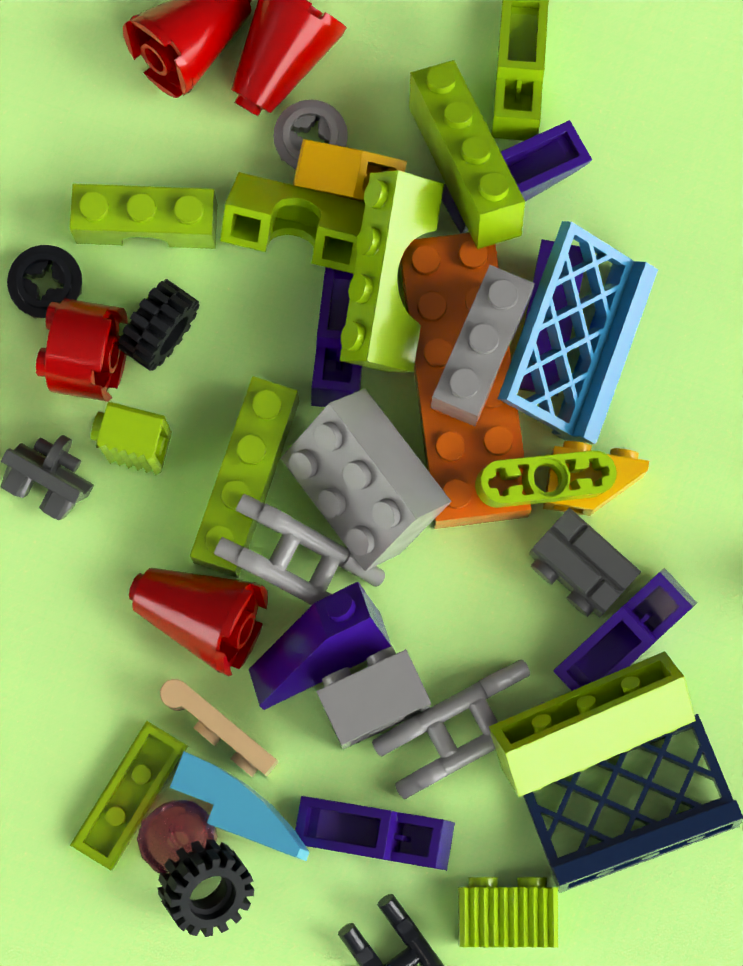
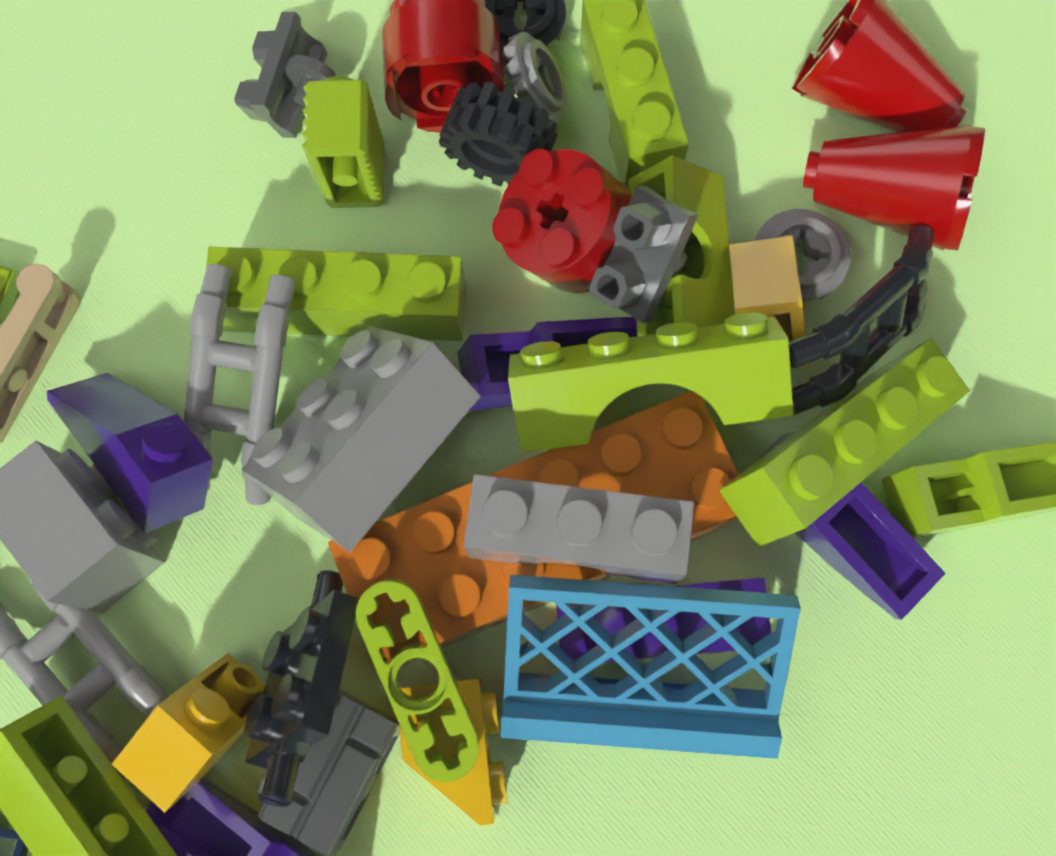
camera: 75 degrees right, 5 degrees down
red cone [129,568,268,676] -> none
none -> yellow slope [112,653,265,813]
none -> black plate [244,570,359,807]
none -> red brick [492,149,633,294]
none -> light grey gear [503,32,567,125]
none -> dark grey hips [589,186,698,323]
none -> black piece [789,225,935,416]

